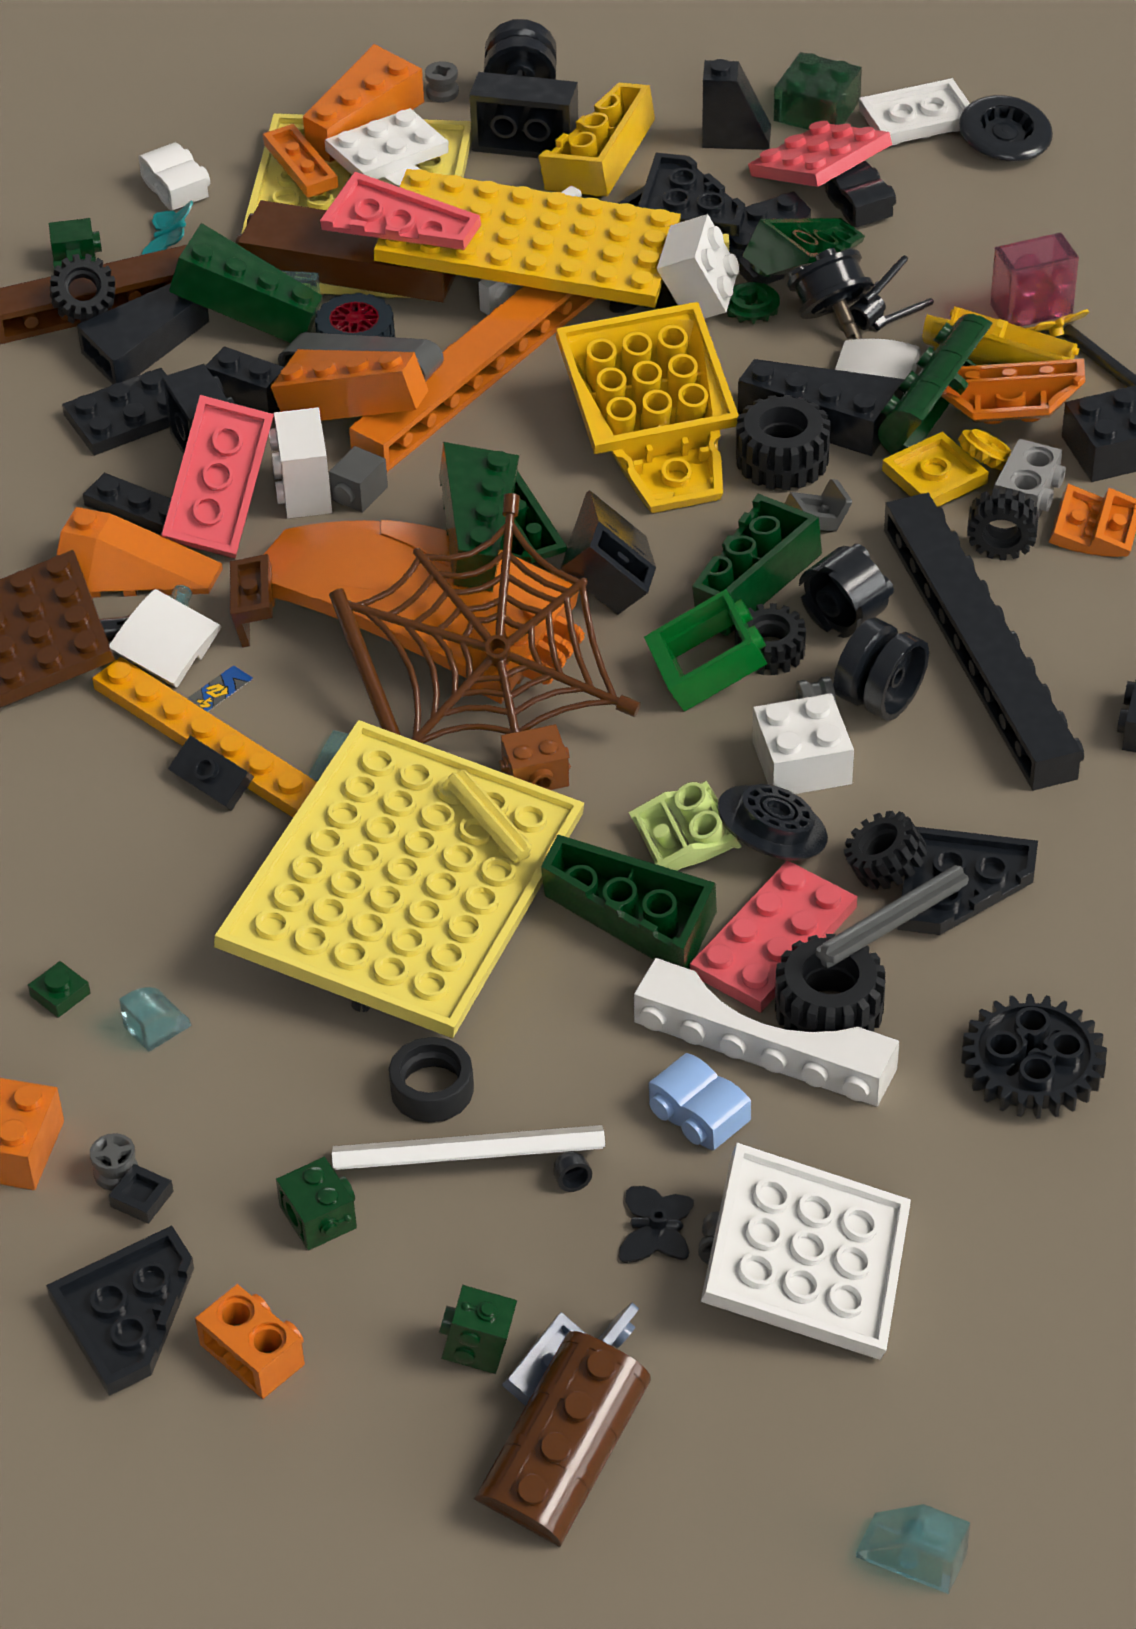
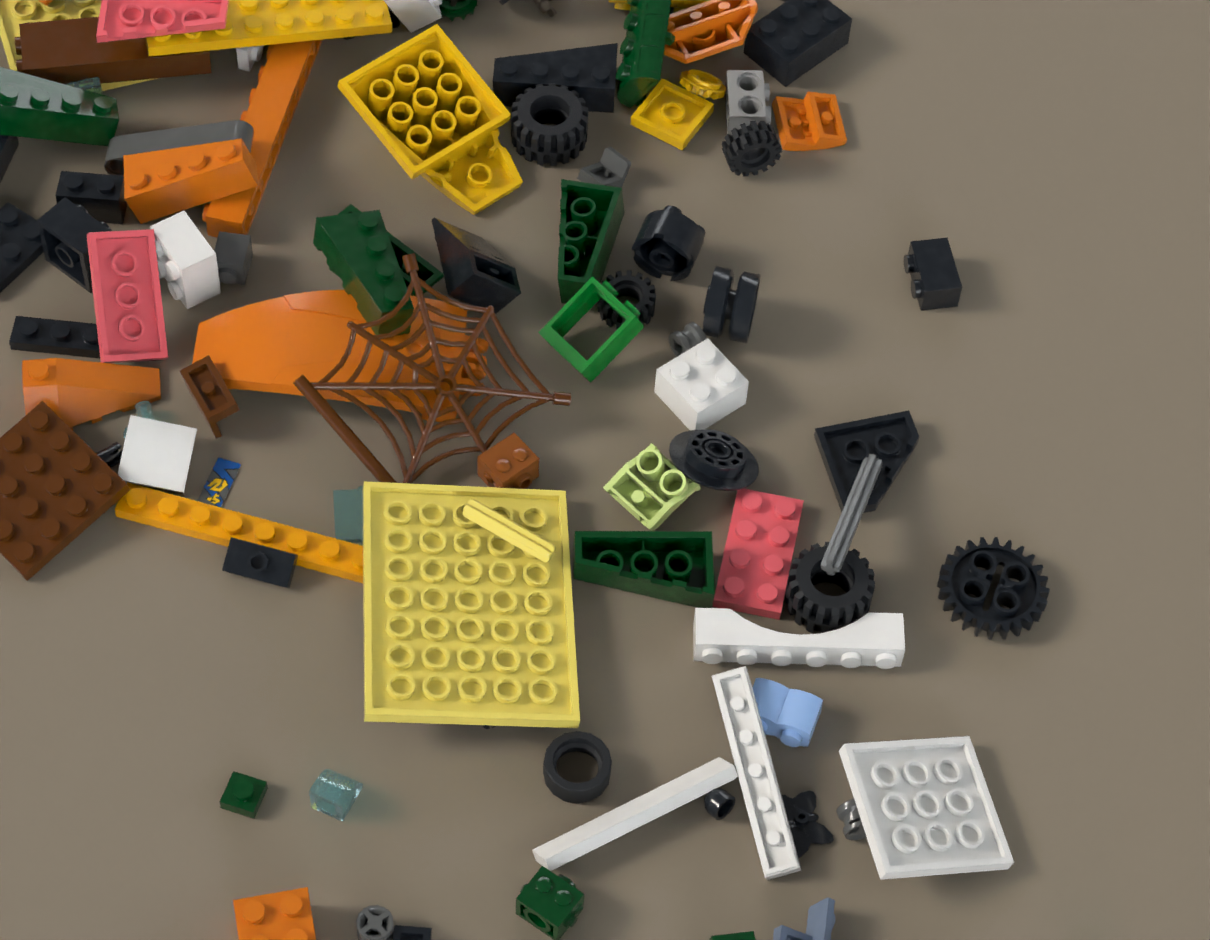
camera: 30 degrees left, 10 degrees up
wheel [315,293,395,337] -> none
white slope [835,339,921,393] -> none
black tyre [844,811,927,890] -> none
black brick [884,492,1084,791] -> none
none -> white tile [712,666,802,880]

